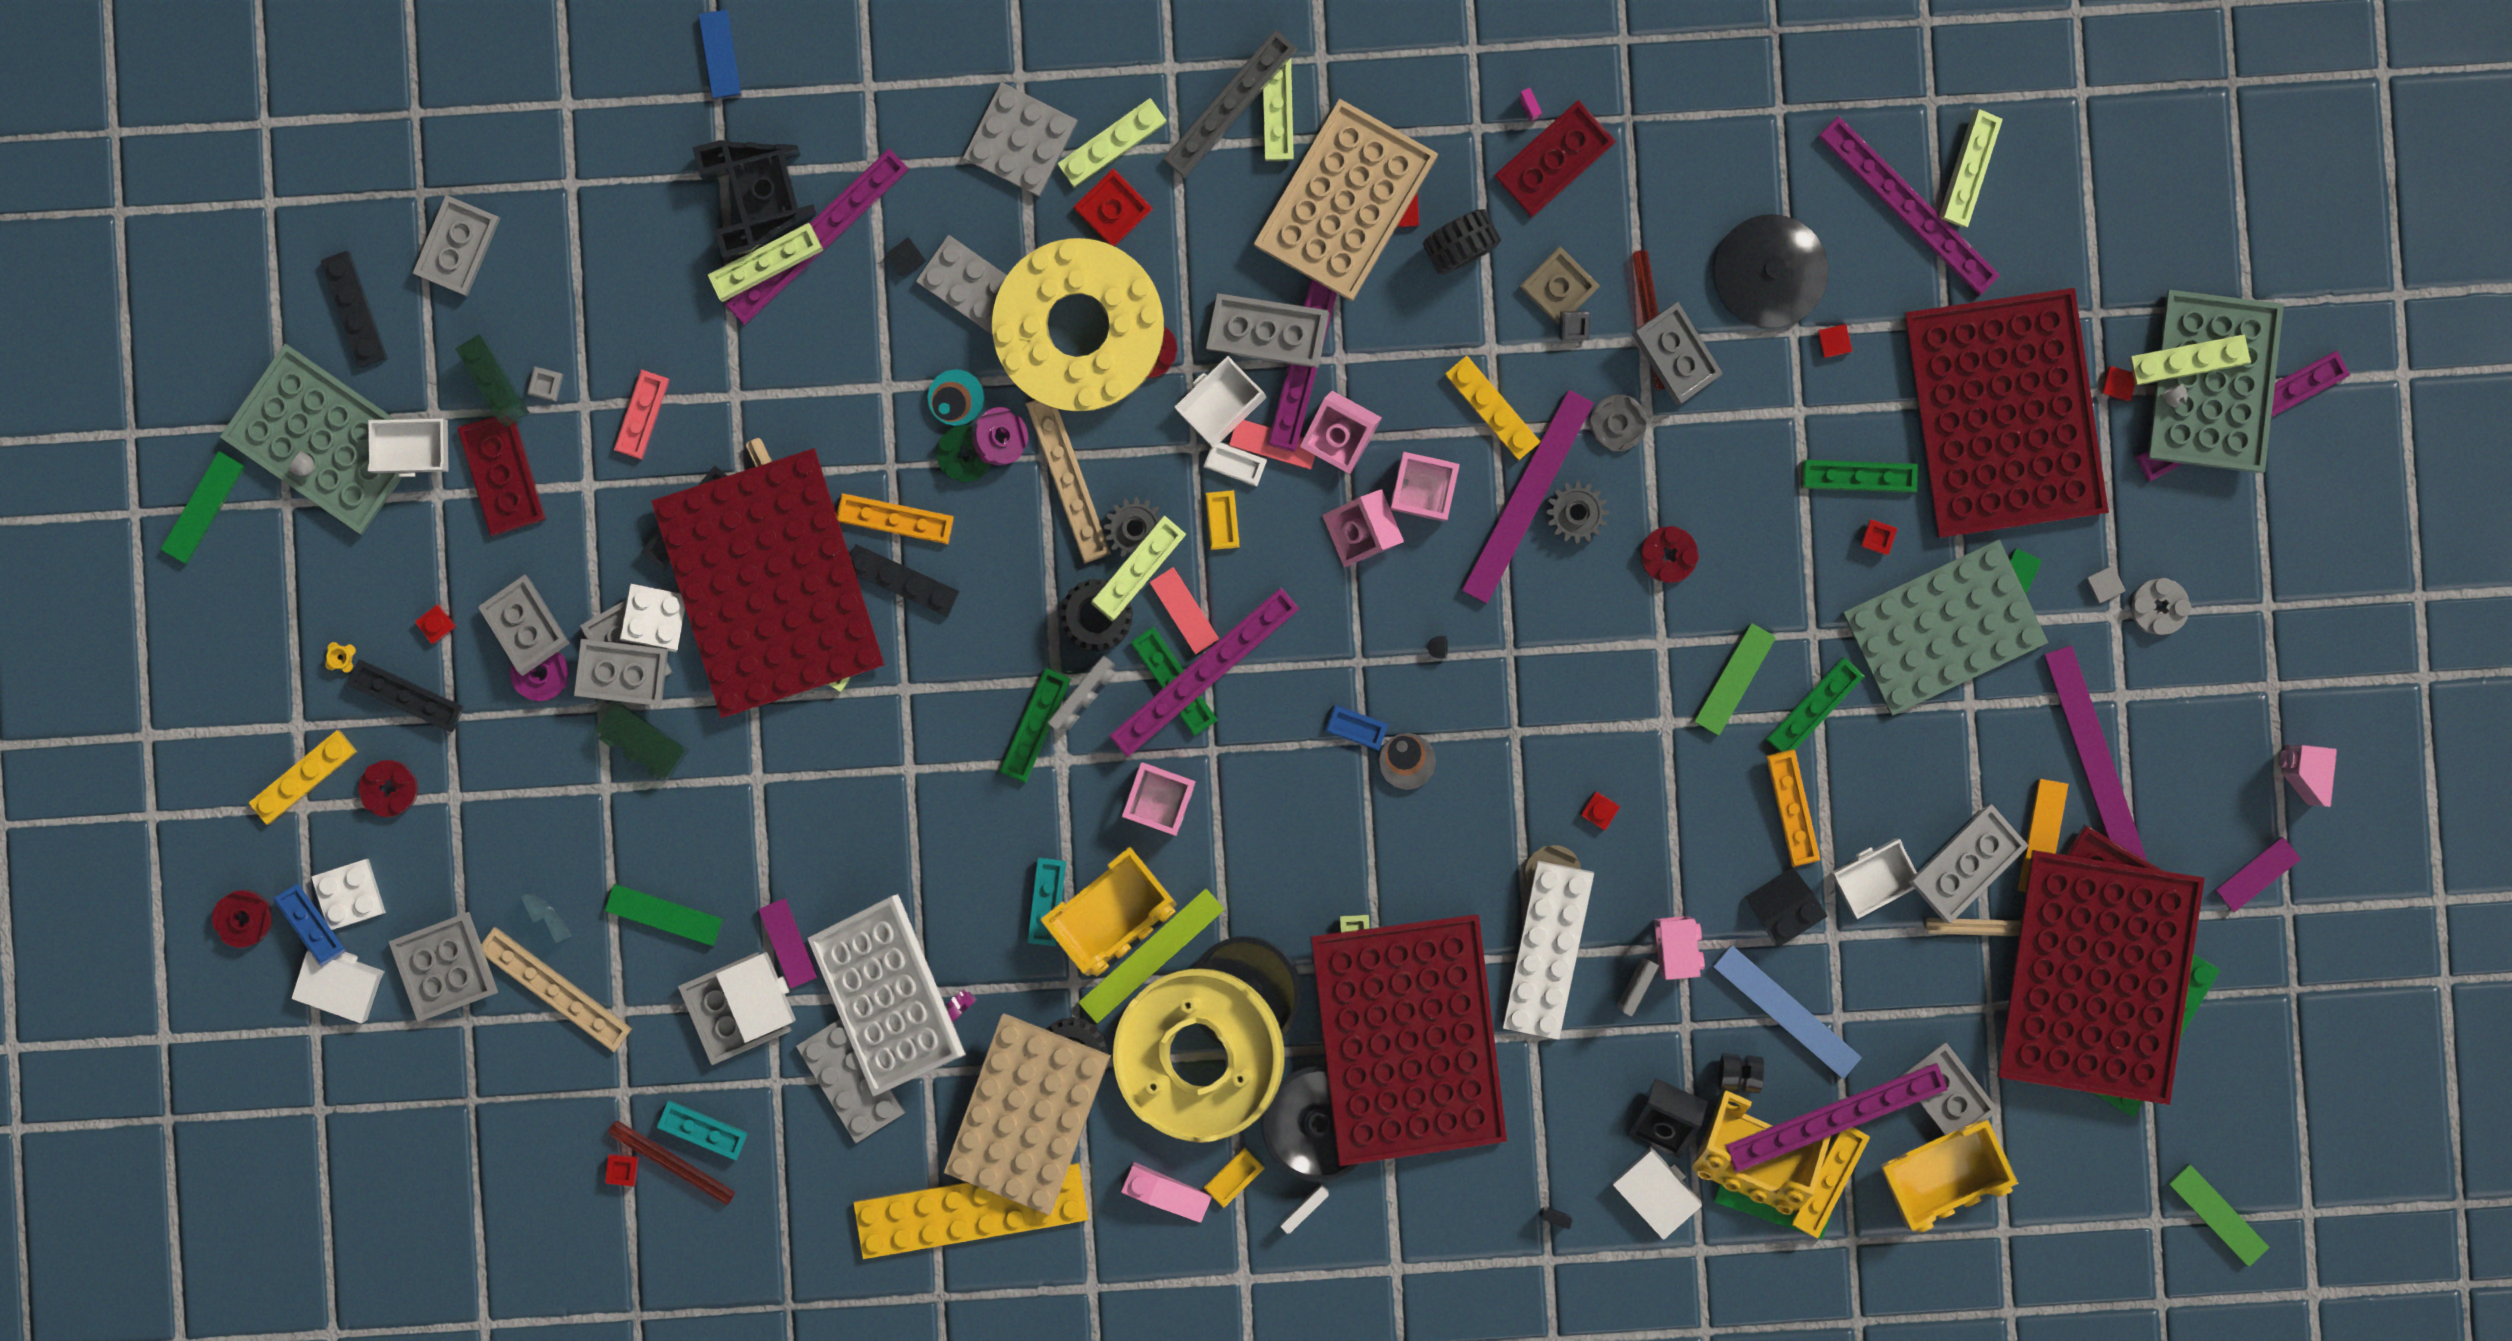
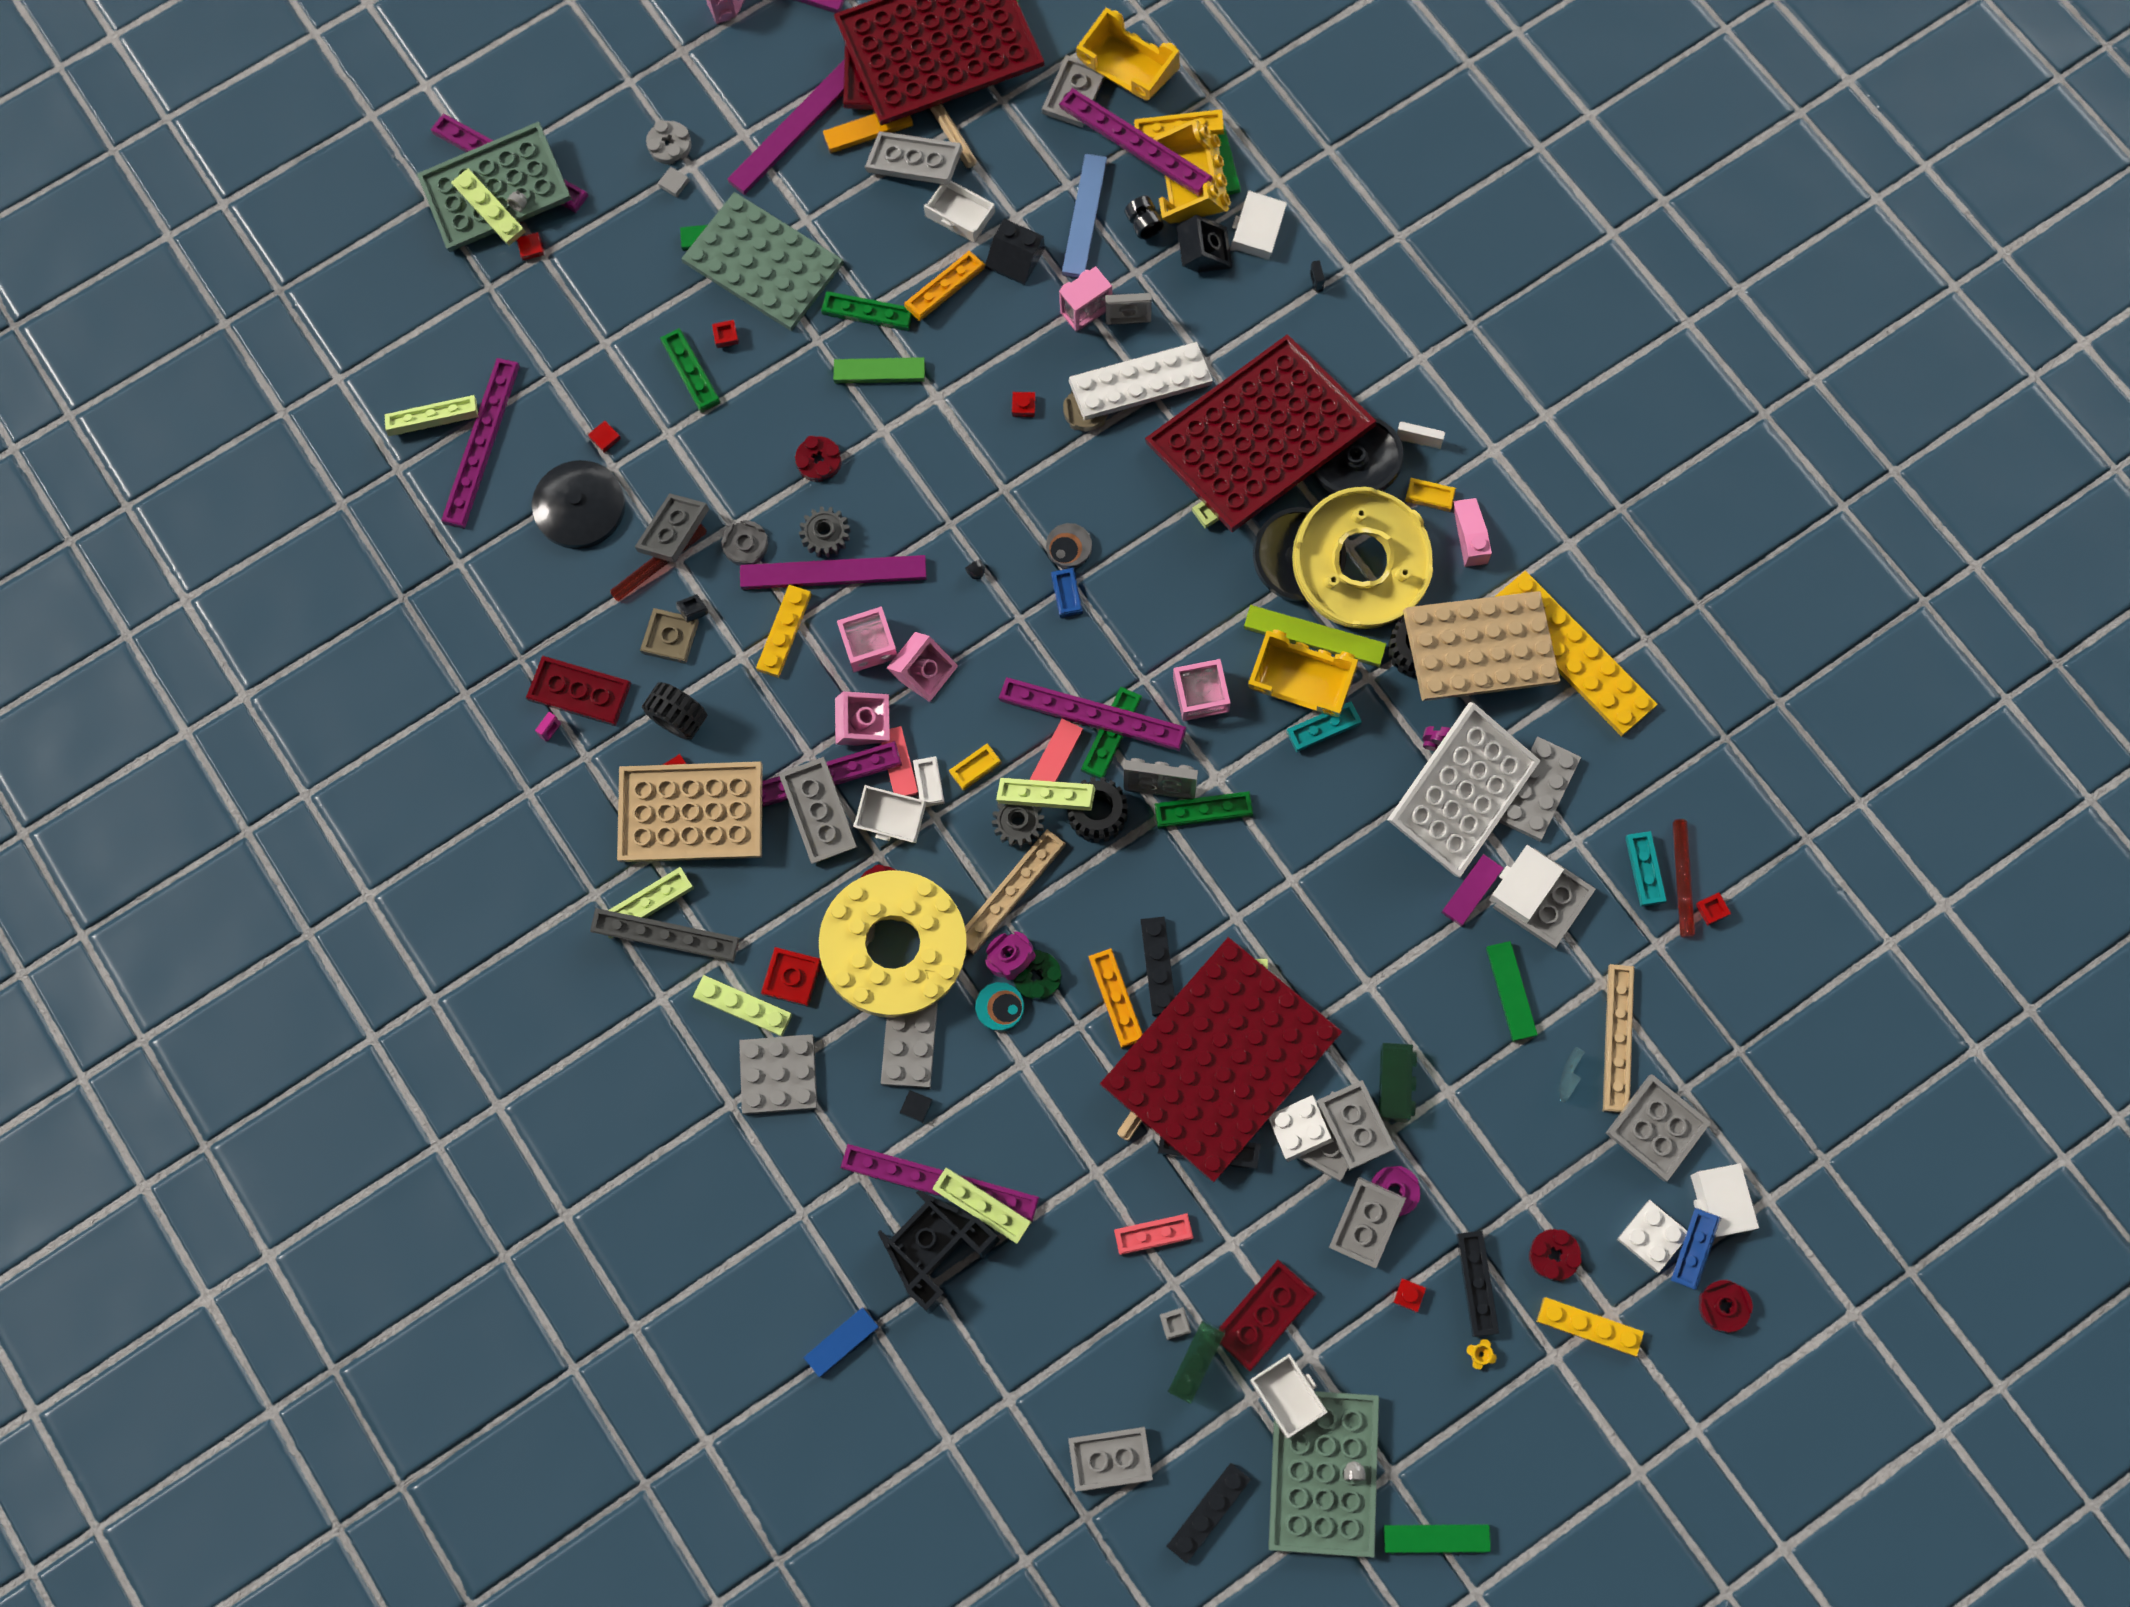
camera: 120 degrees left, 15 degrees down
dark red plate [1904,288,2109,538] -> none

